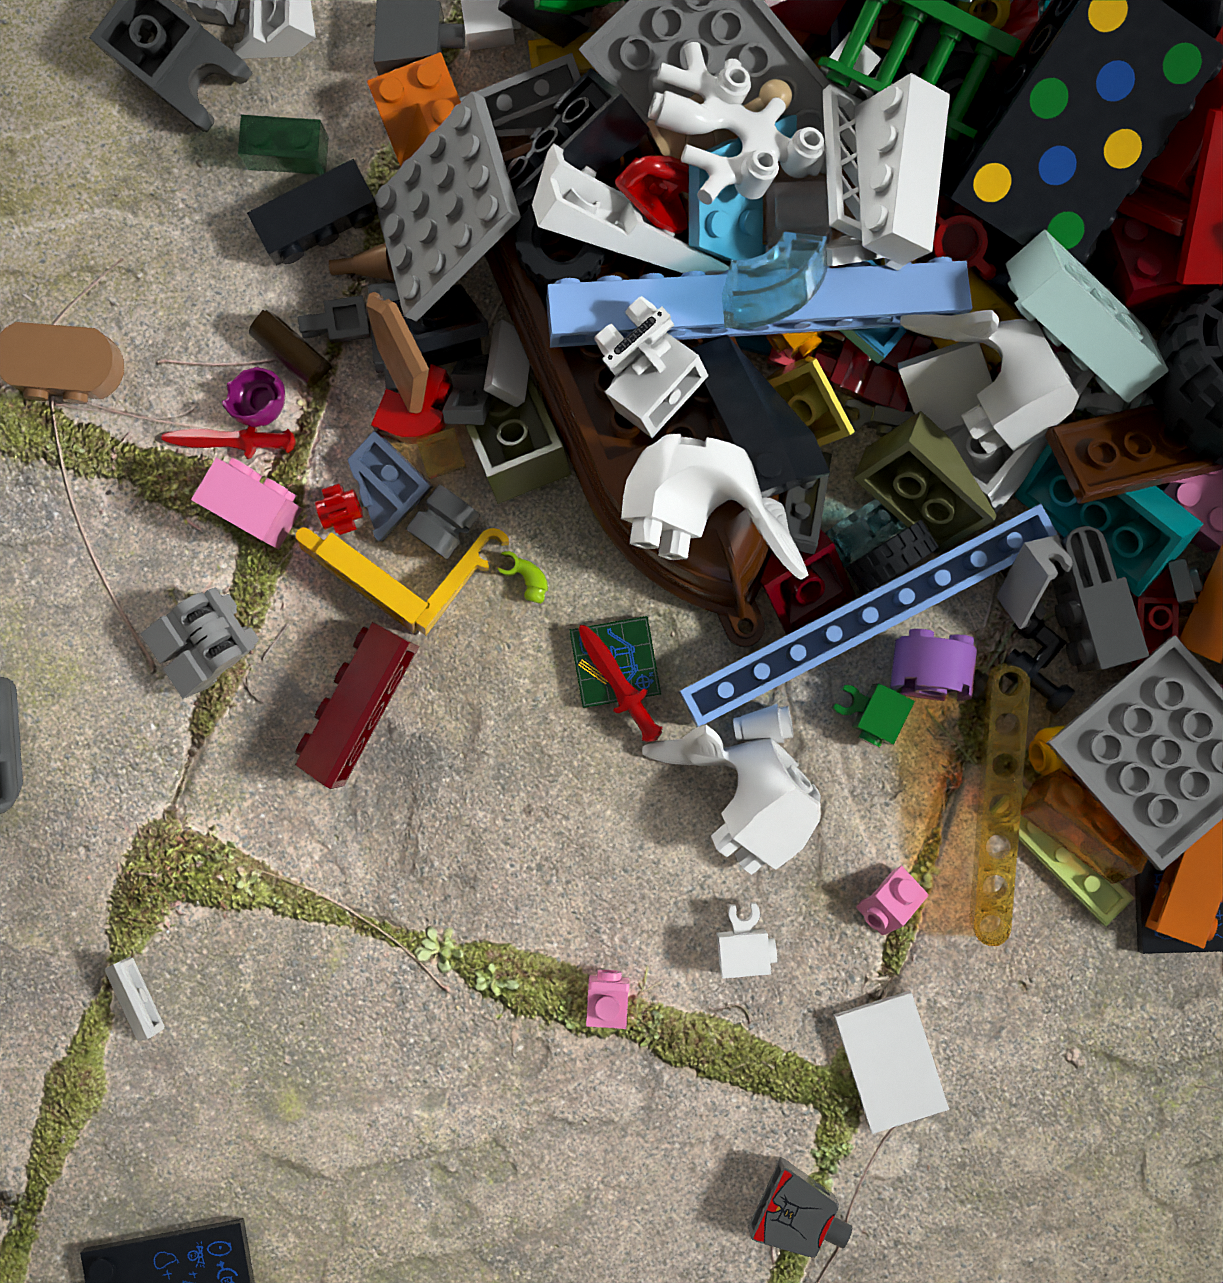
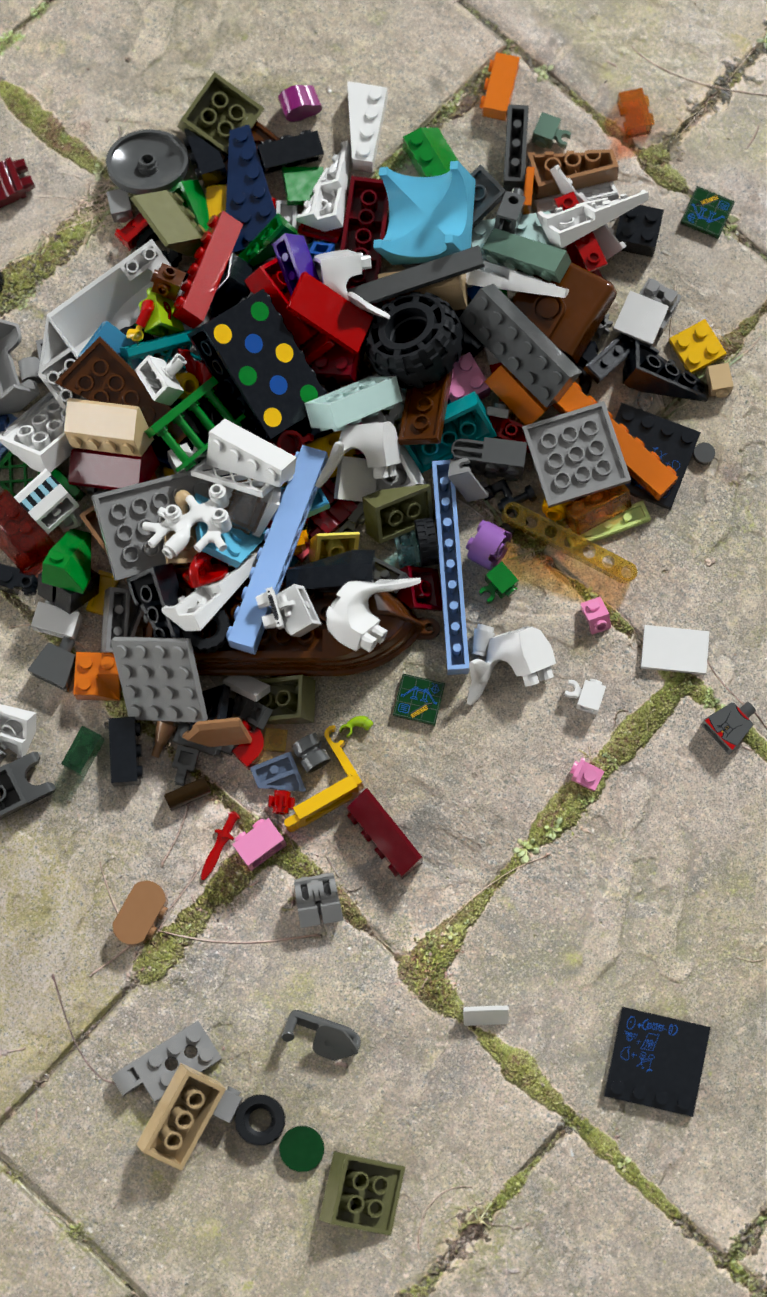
camera: 65 degrees left, 10 degrees down
magenta hair [222,367,286,428] -> none
red sword [579,625,663,742] -> none
clear light blue brick [722,232,827,329] -> none

